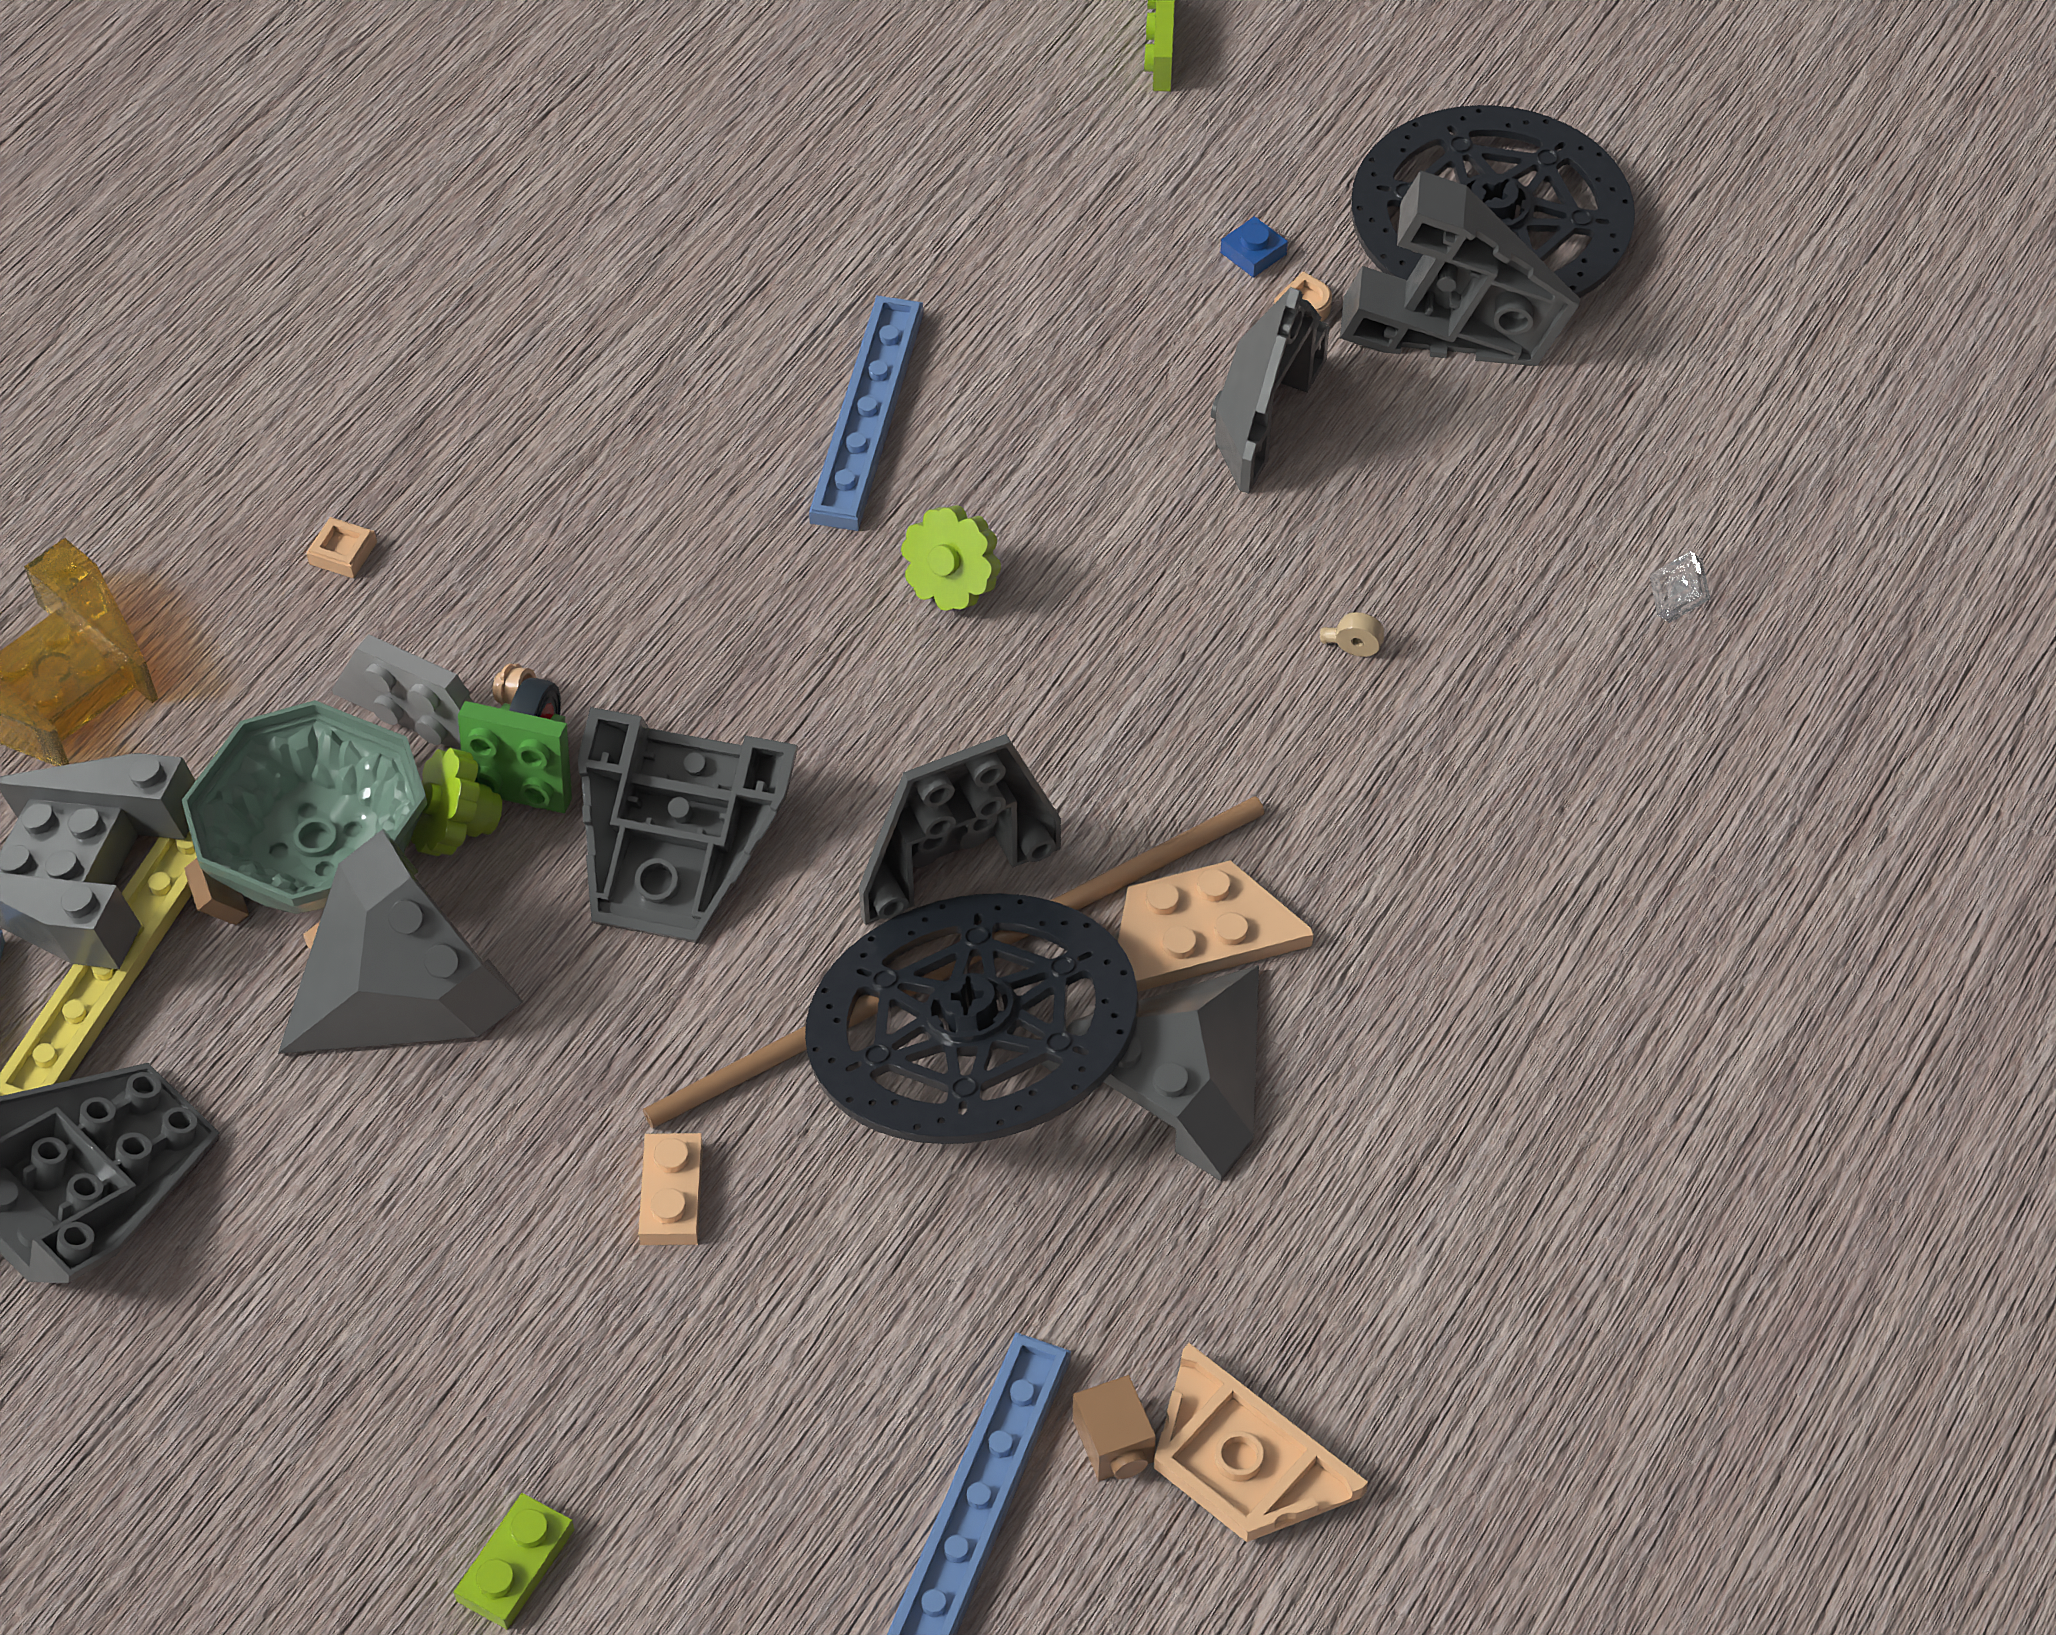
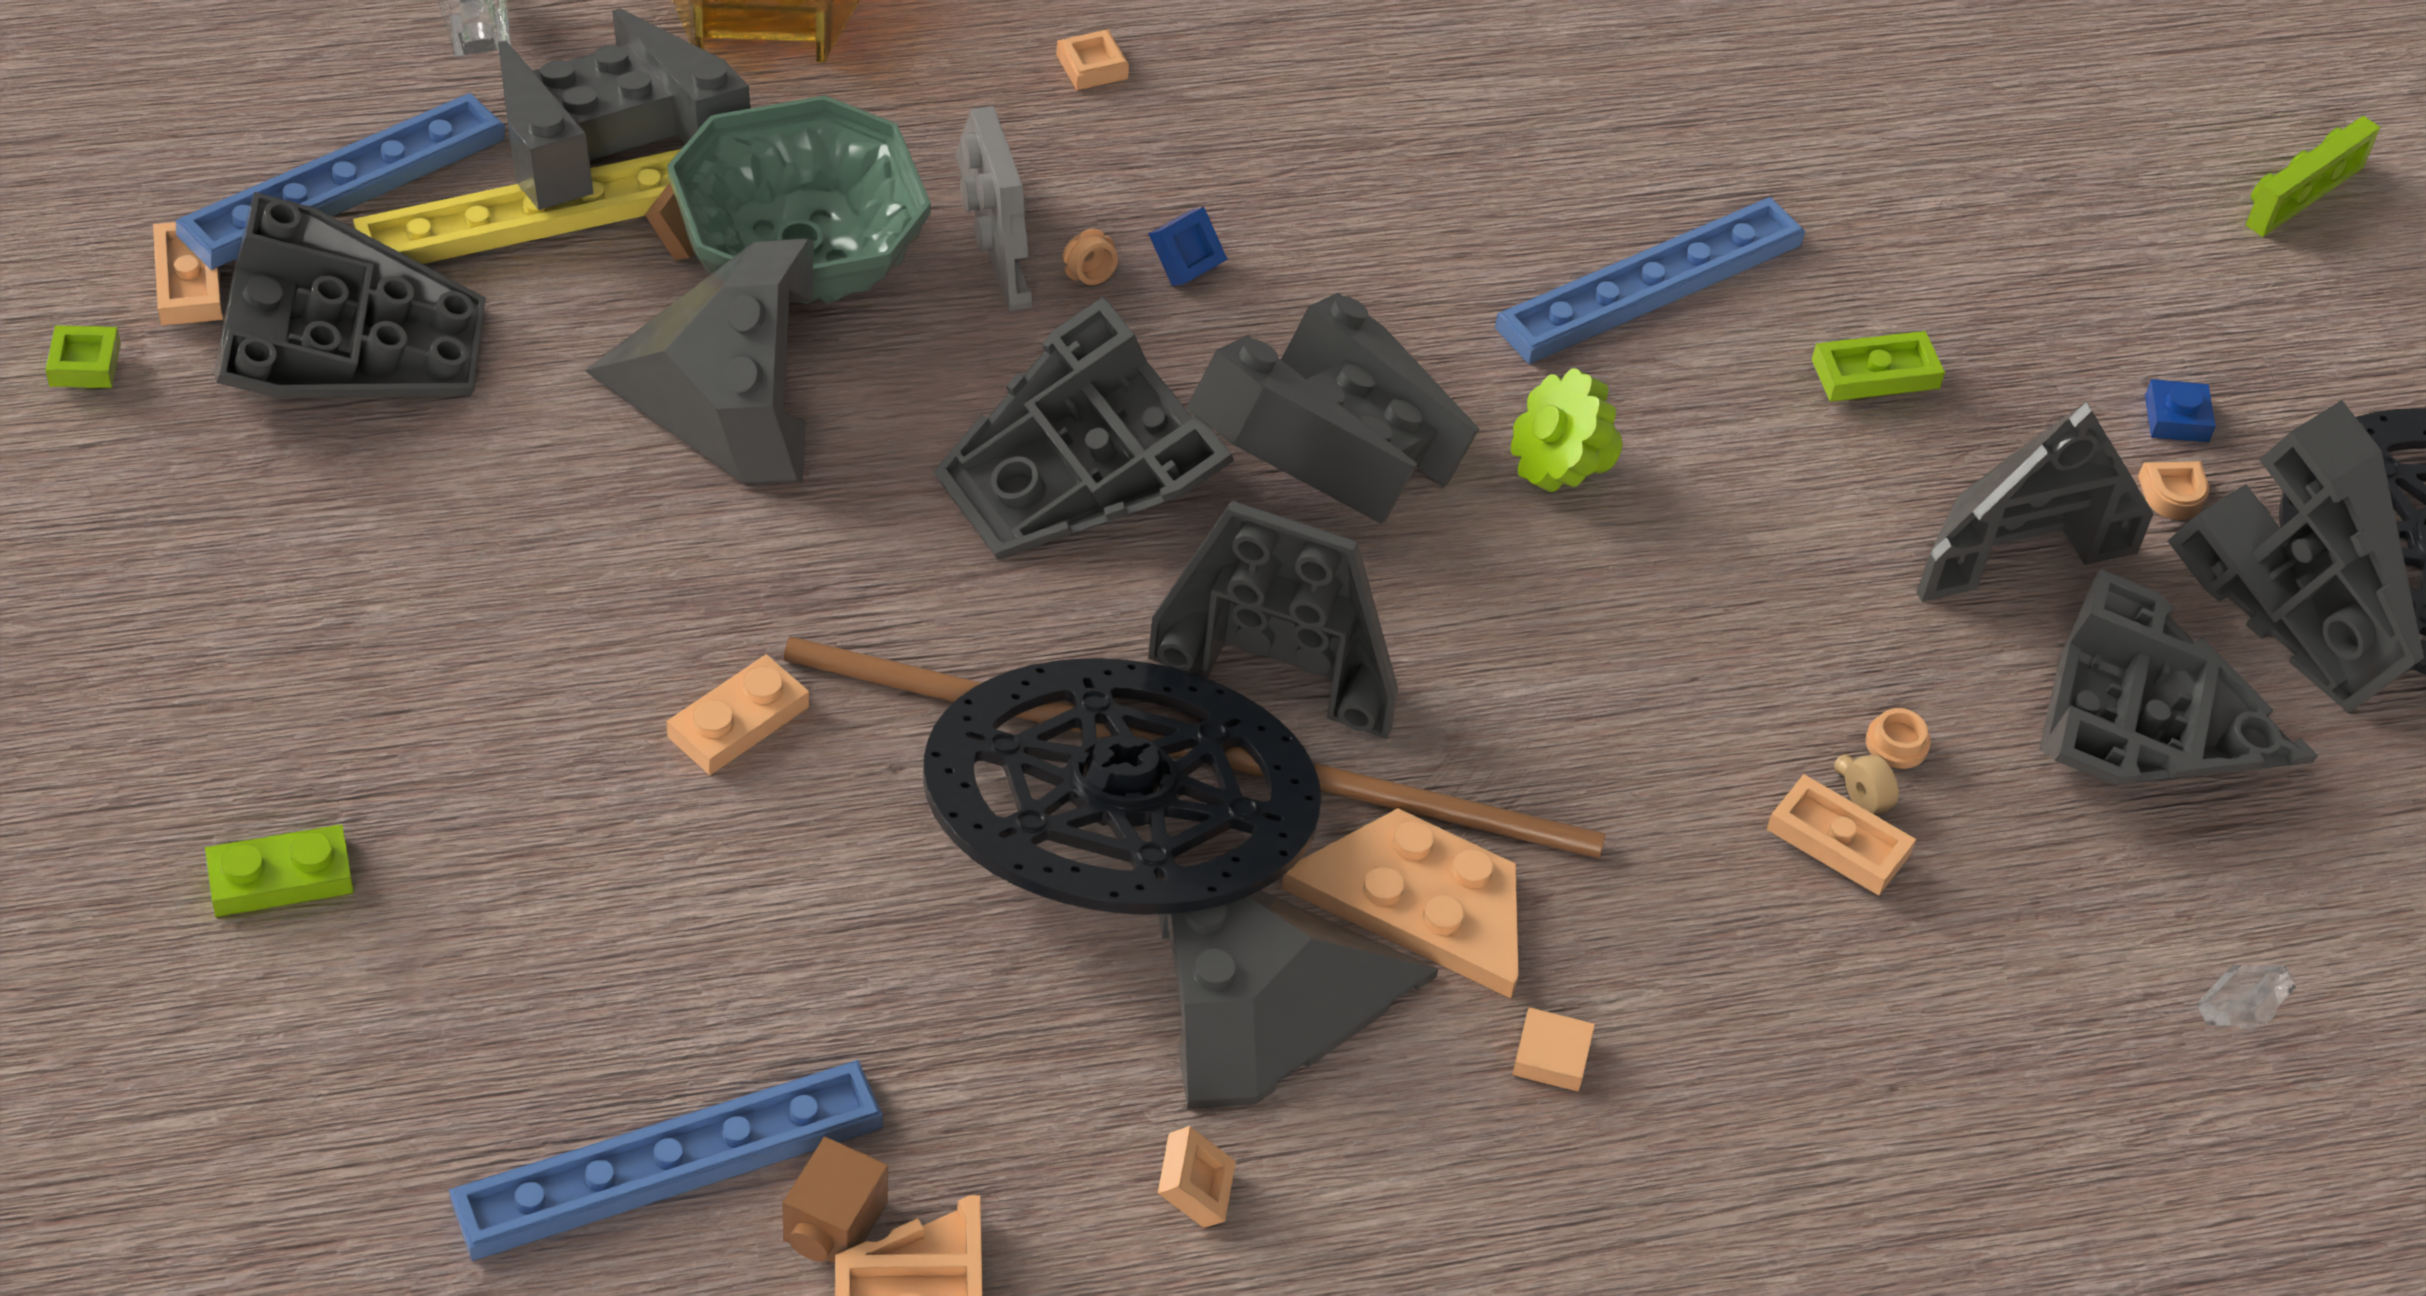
camera: 40 degrees right, 5 degrees down
lime plant [411,748,502,856] -> none
bright green plate [458,678,572,813] -> none
none -> blue plate [1148,207,1228,286]
none -> light nougat plate [1158,1126,1236,1228]
none -> dark grey wedge [1186,293,1479,524]
none -> light nougat tile [1512,1007,1595,1092]
none -> light nougat plate [1766,774,1916,896]
none -> lime plate [1811,331,1945,402]
none -> light nougat plate [1865,708,1931,769]
none -> dark grey wedge [2040,569,2318,785]

